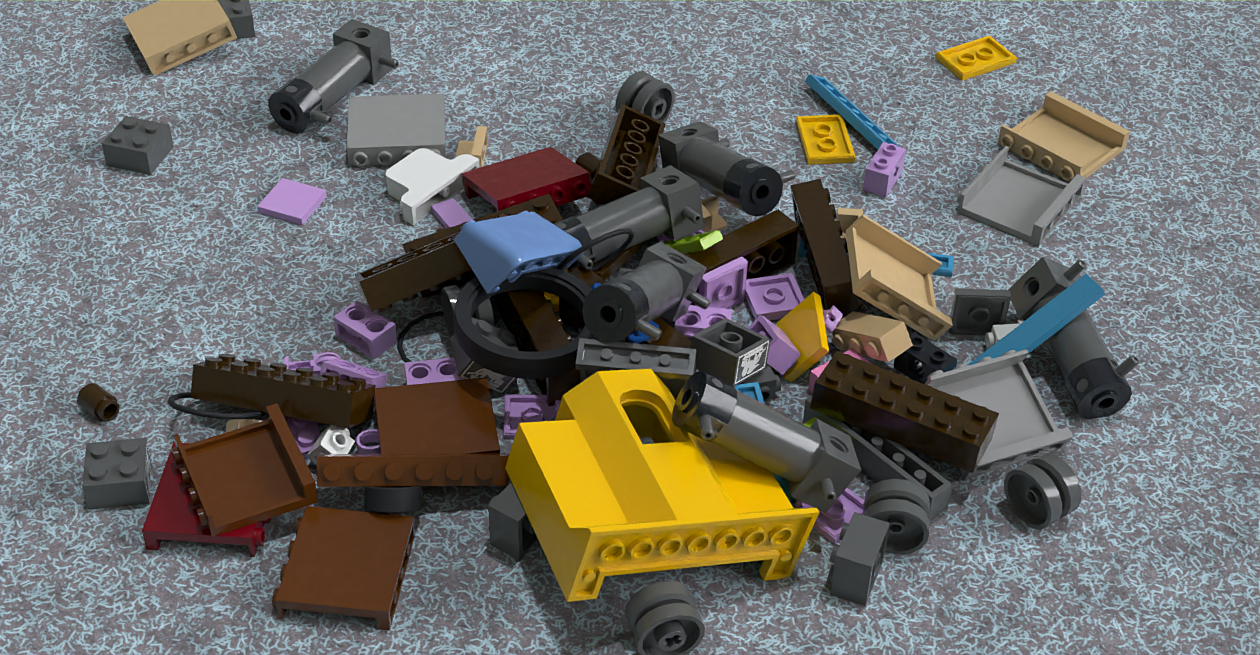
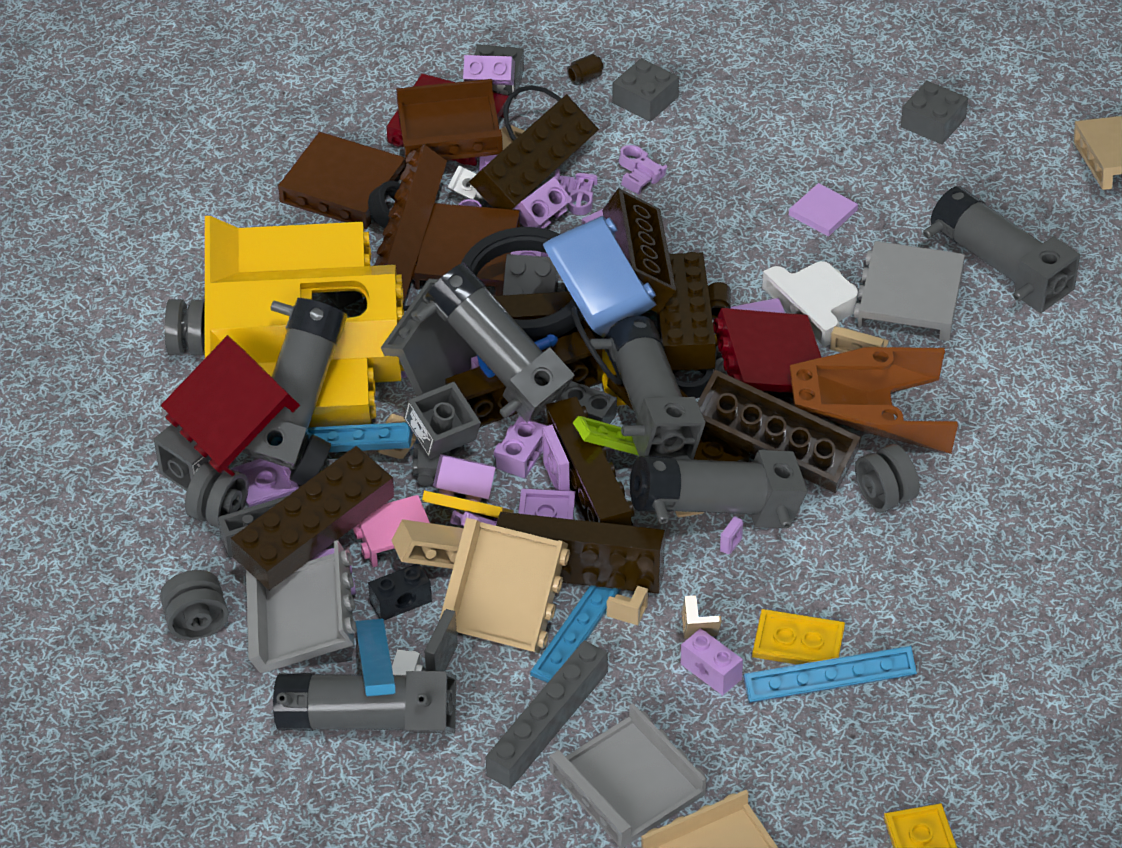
camera: 110 degrees right, 5 degrees up
none -> dark red panel [160,335,301,477]
none -> lavender brick [463,55,515,85]
none -> dark grey brick [485,640,608,789]
none -> dark grey brick [612,58,679,122]
none -> lavender piece [619,145,667,195]
none -> tan panel [681,595,722,638]
none -> dark orange windscreen [790,347,958,454]

